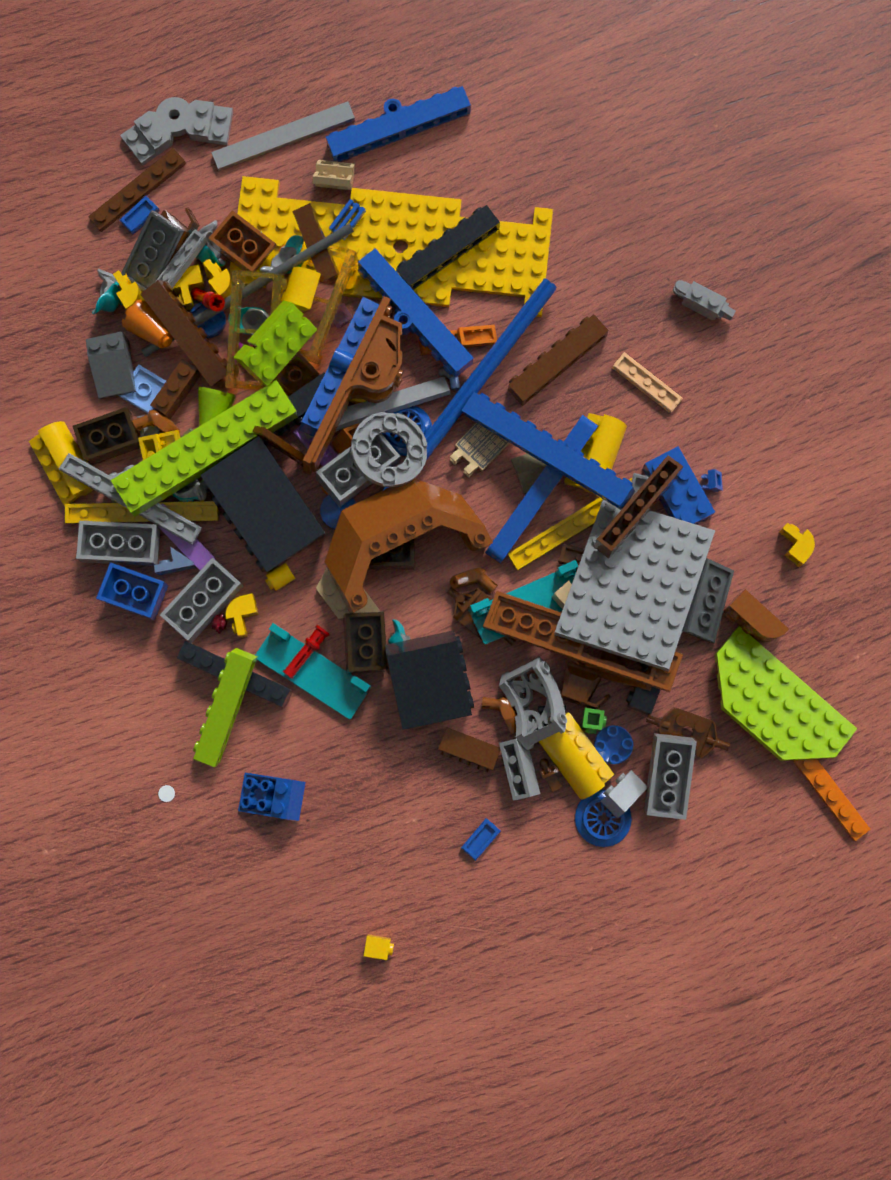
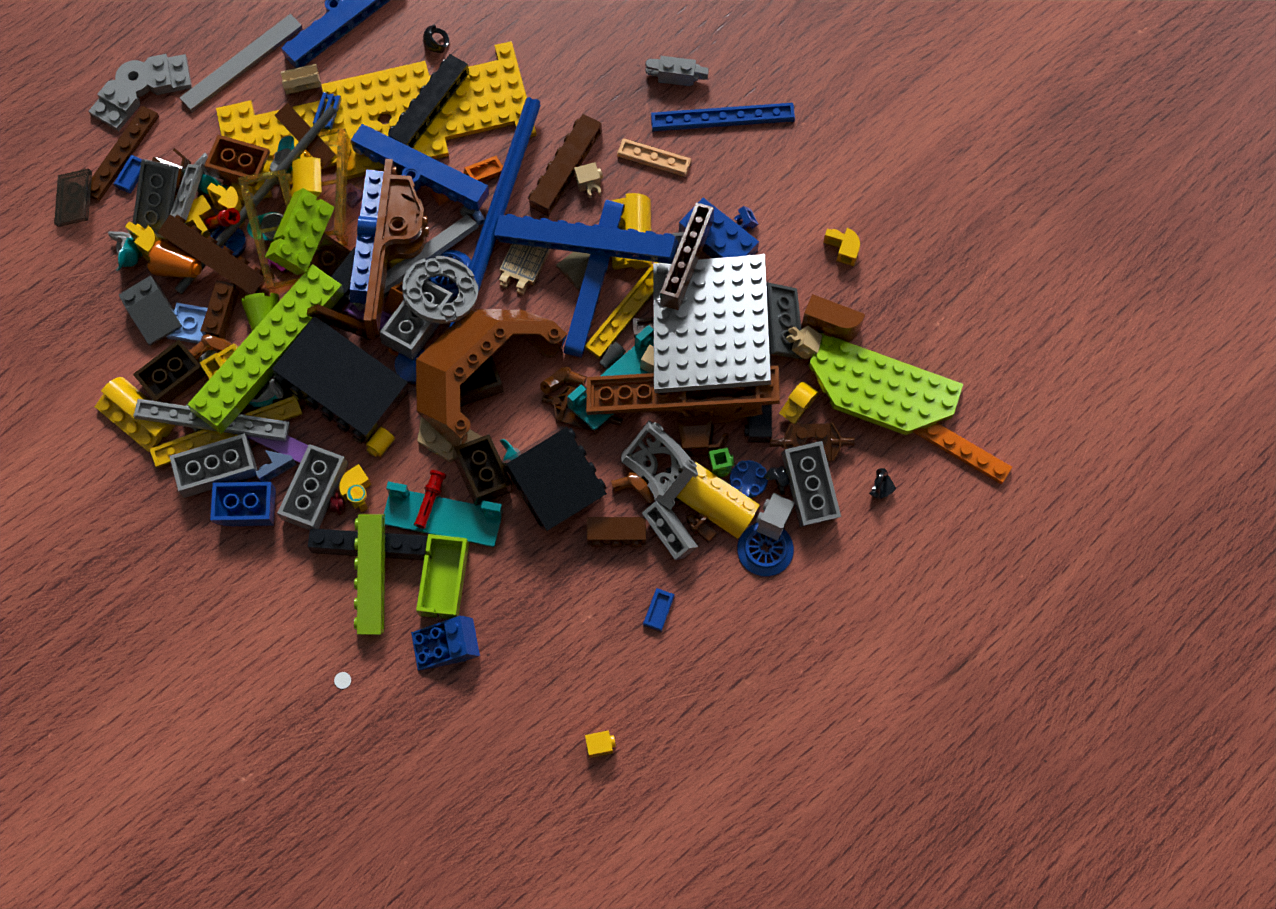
camera: 20 degrees left, 10 degrees down
none -> clear smoke tile [54,168,92,227]
none -> yellow tile [346,484,367,504]
none -> lime piece [416,534,469,619]
none -> black piece [423,24,449,53]
none -> tan brick [574,162,603,198]
none -> dark grey cone [599,342,626,370]
none -> blue tile [651,103,795,131]
none -> black piece [763,466,789,495]
none -> yellow brick [779,382,819,424]
none -> tan brick [786,326,822,359]
none -> black piece [869,468,896,499]

